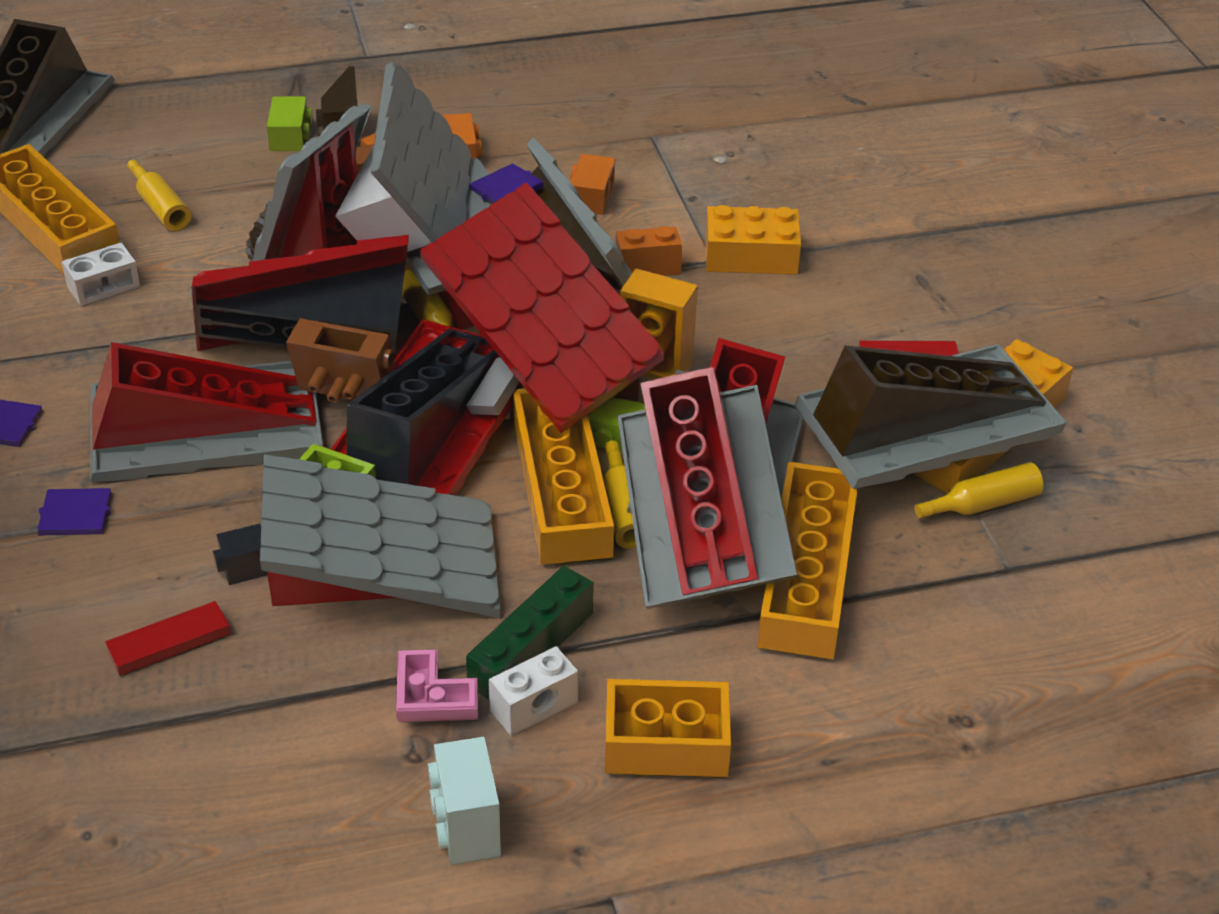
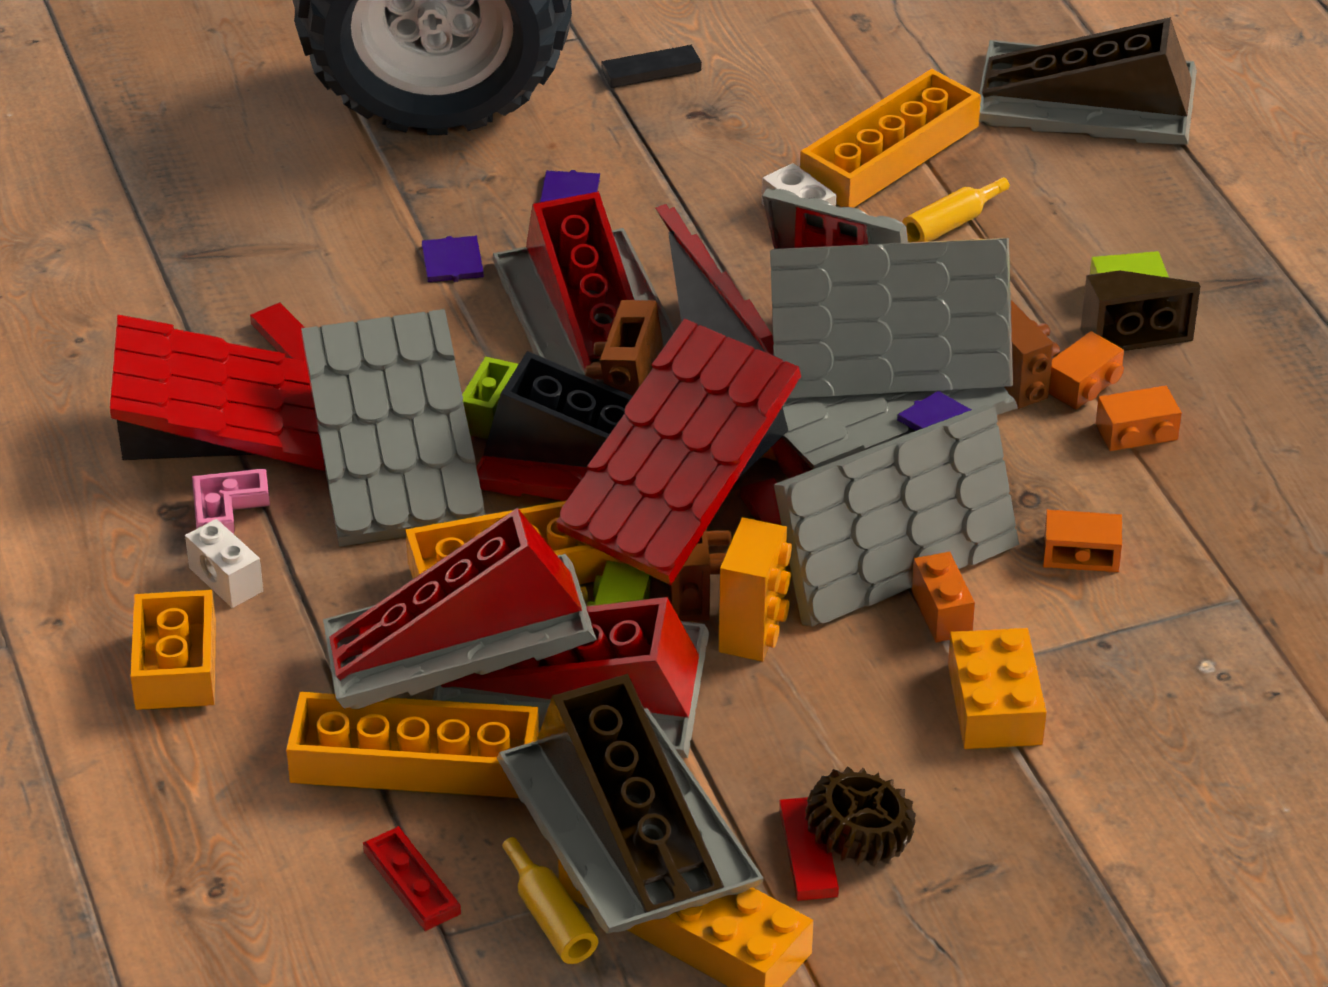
camera: 85 degrees right, 0 degrees up
light aqua brick [427,737,501,865] -> none
dark green brick [466,565,594,700] -> none
none -> red piece [110,314,326,471]
none -> red tile [363,826,461,931]
none -> dark brown gear [805,766,916,867]

